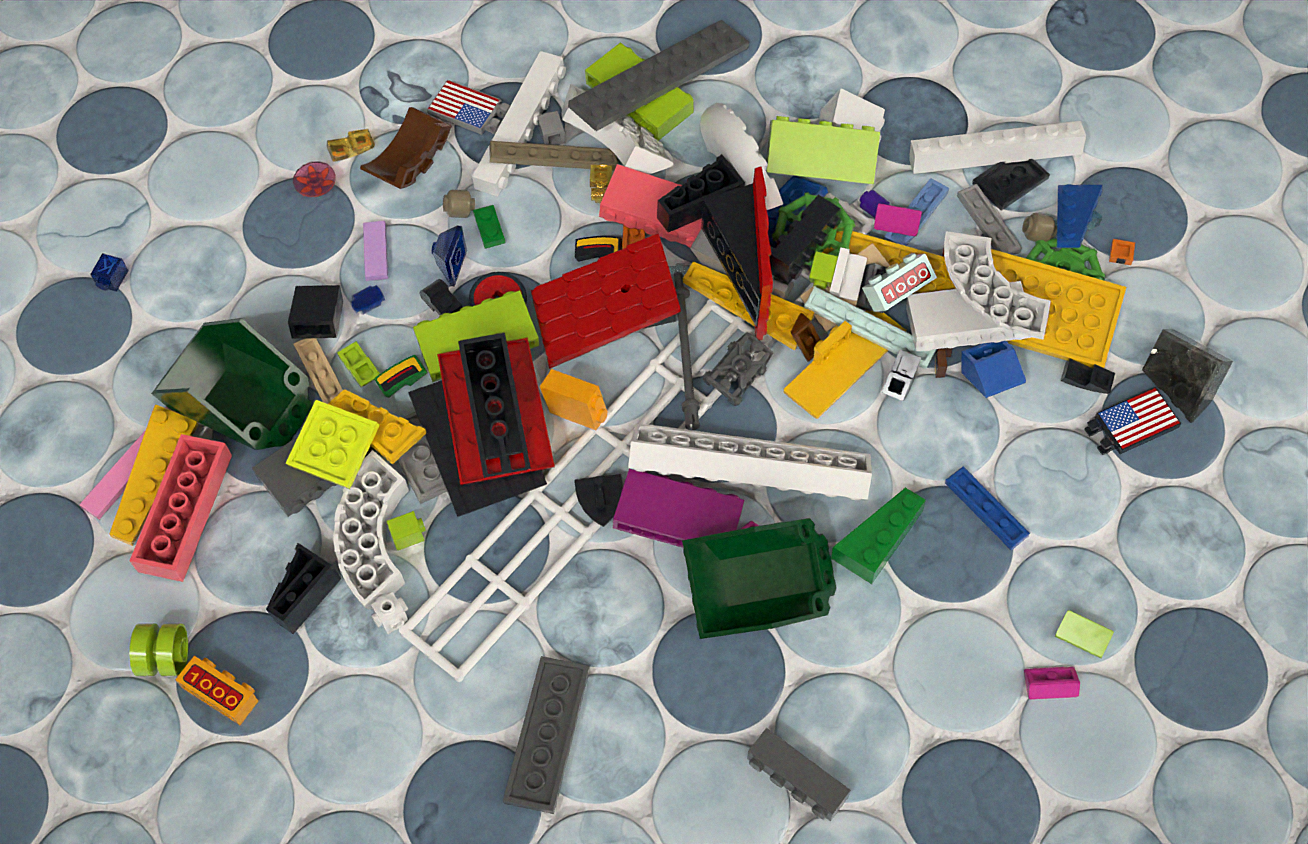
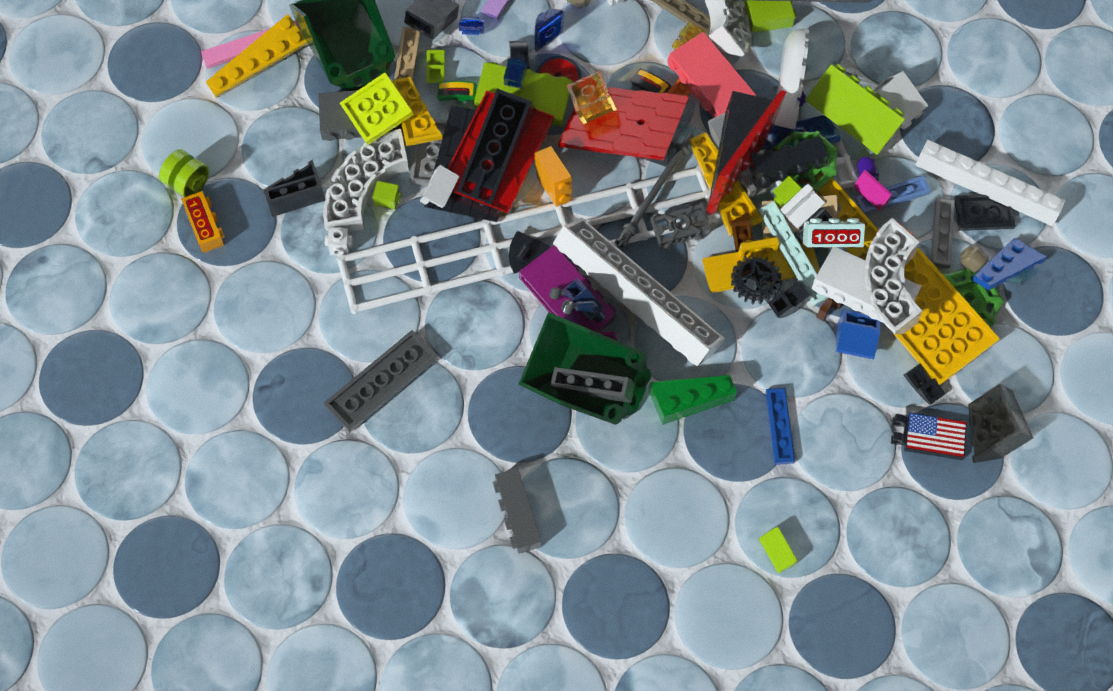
camera: 30 degrees right, 5 degrees up
coral brick [129,434,232,582] -> none
green plate [473,205,505,249] -> none
black wedge [657,154,745,233] -> none
dark pink slope [1024,667,1080,699] -> none
orange plate [1109,239,1135,265] -> none
none -> white panel [420,165,459,208]
none -> clear blue brick [504,58,527,89]
none -> dark blue torso [549,278,606,323]
none -> dark grey brick [550,367,635,403]
none -> clear yellow brick [567,71,617,124]
none -> black gear [730,254,782,305]

